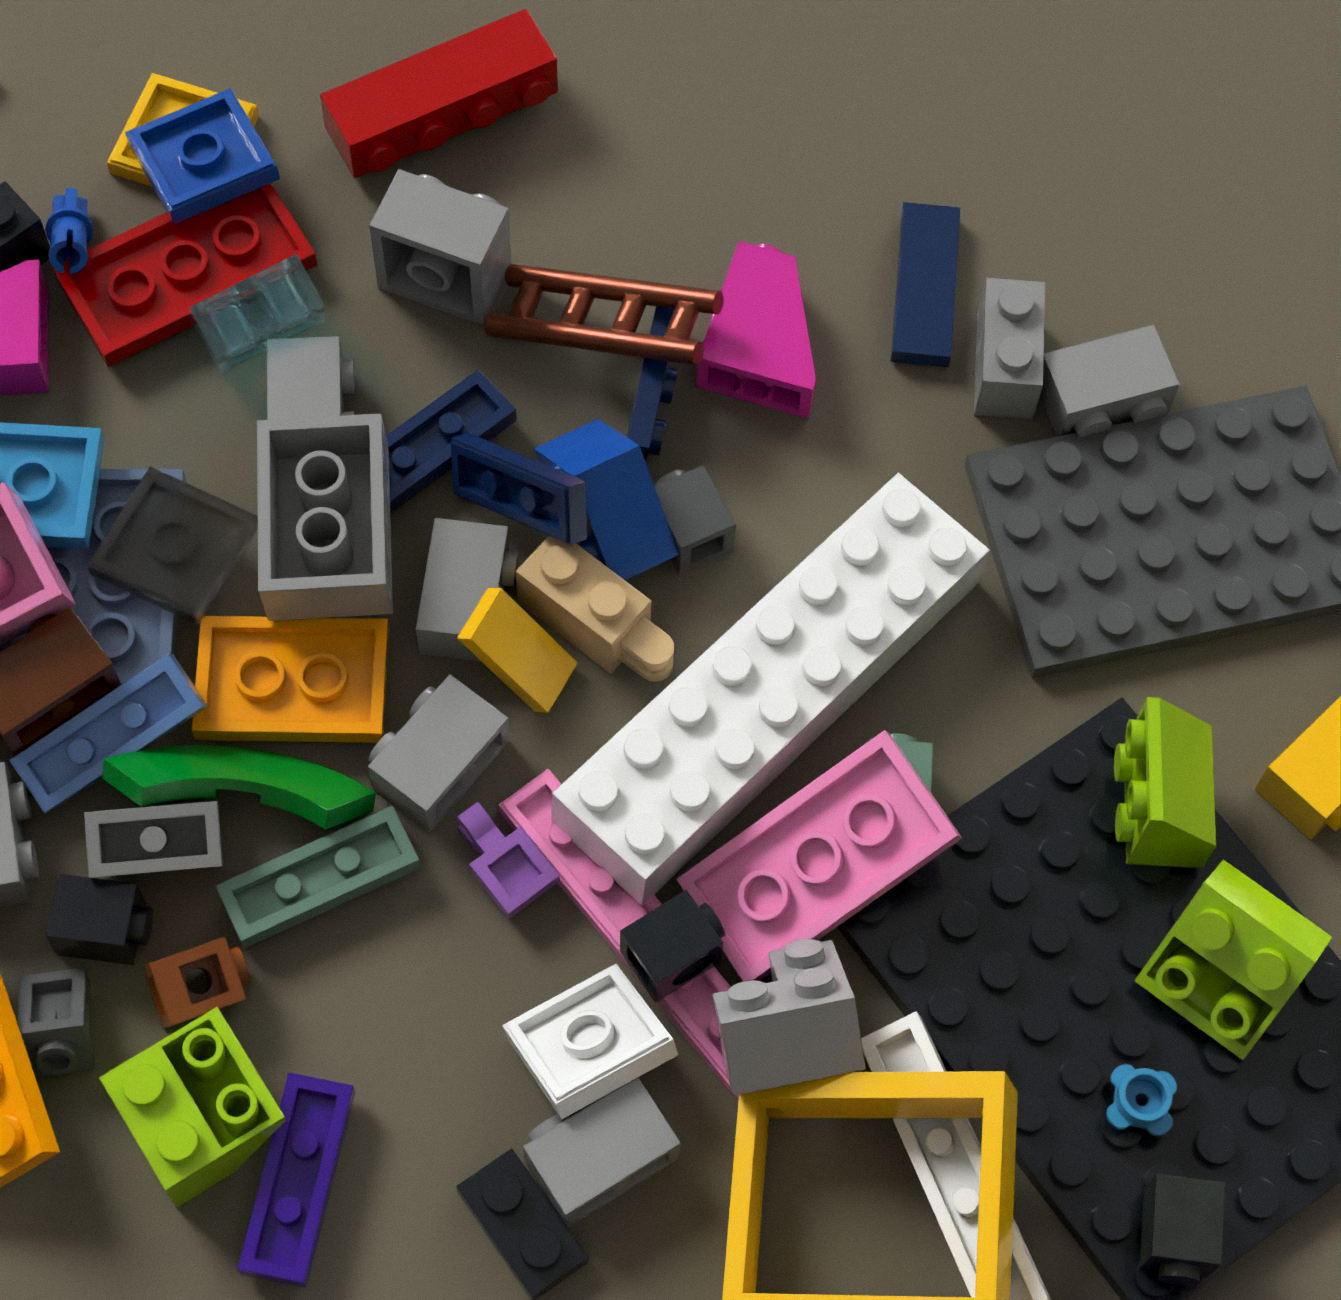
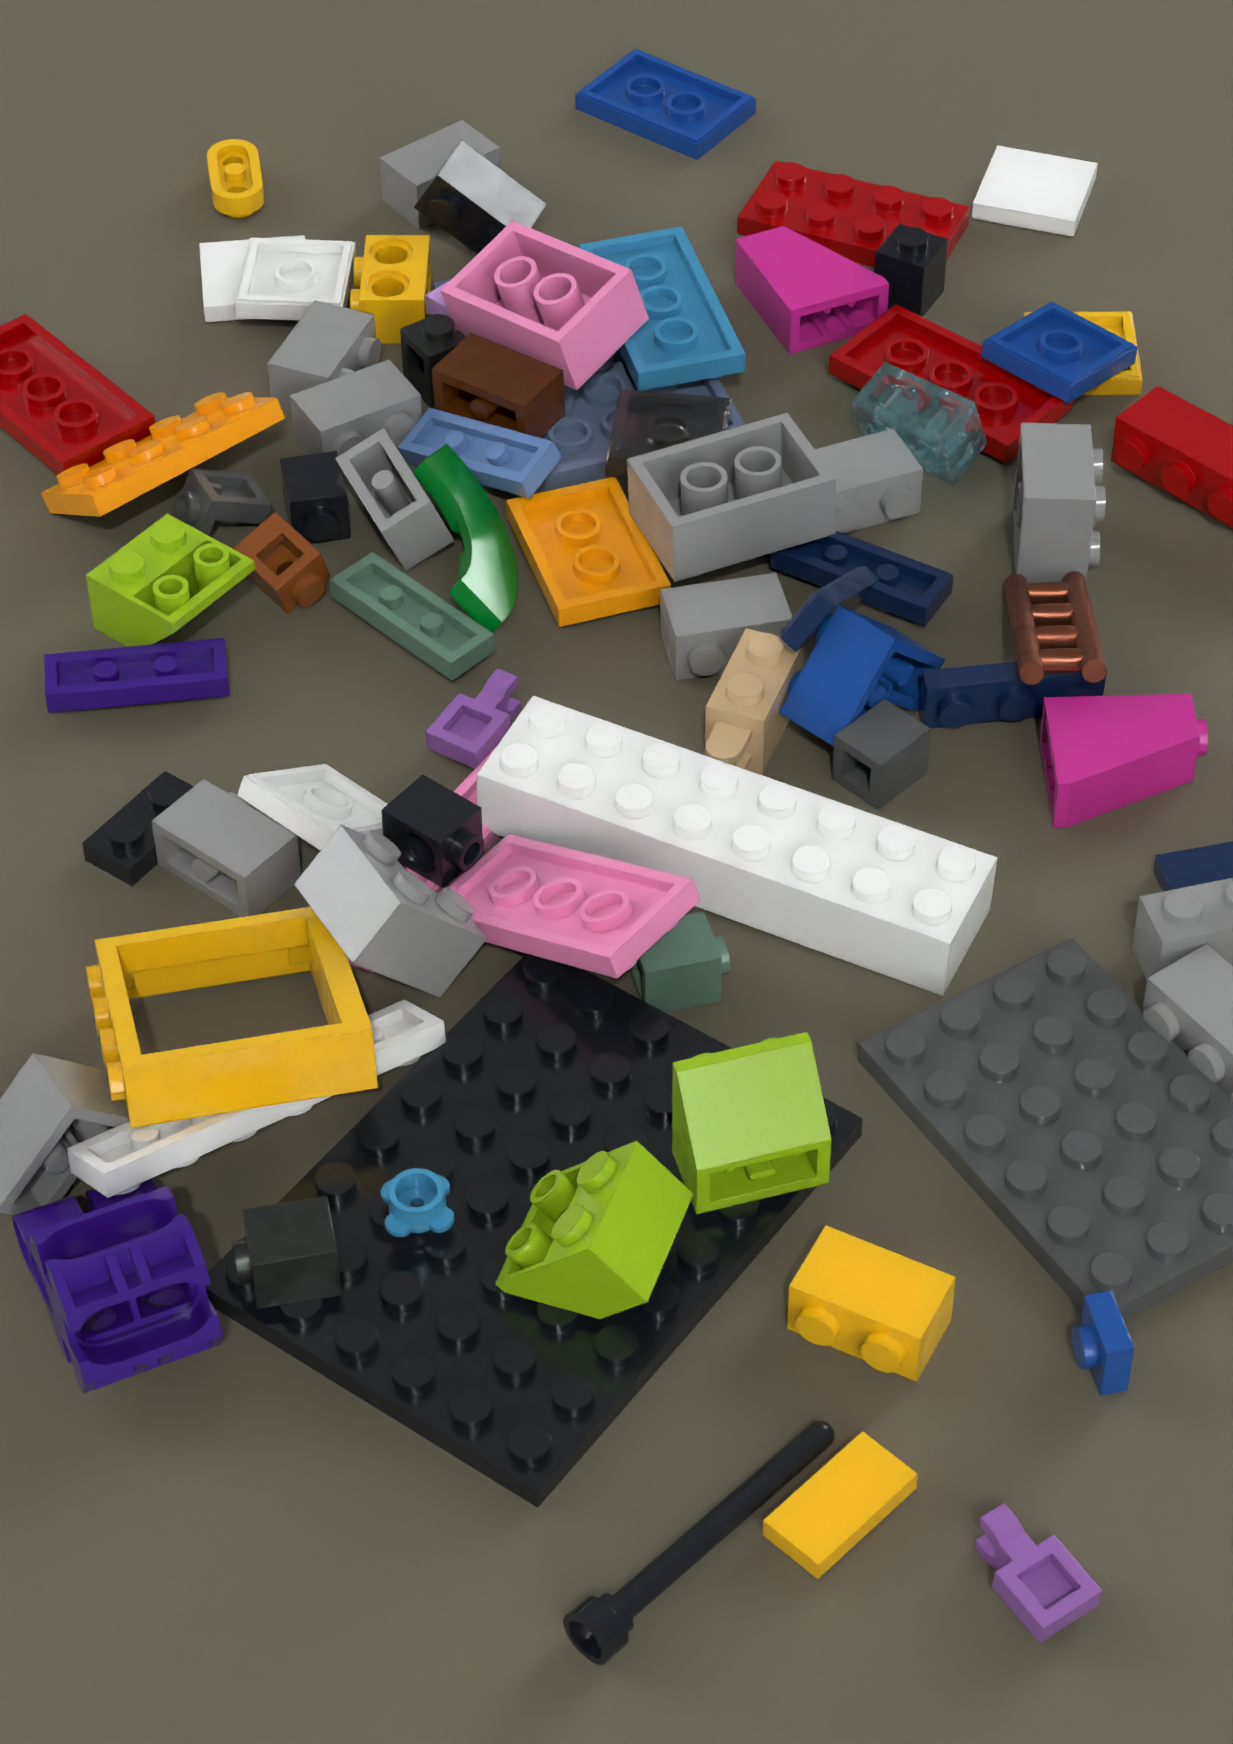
camera: 75 degrees right, 20 degrees down
blue axle [45,188,93,274] -> none
light grey brick [368,674,510,833] -> none
yellow tile [457,588,578,713] -> none

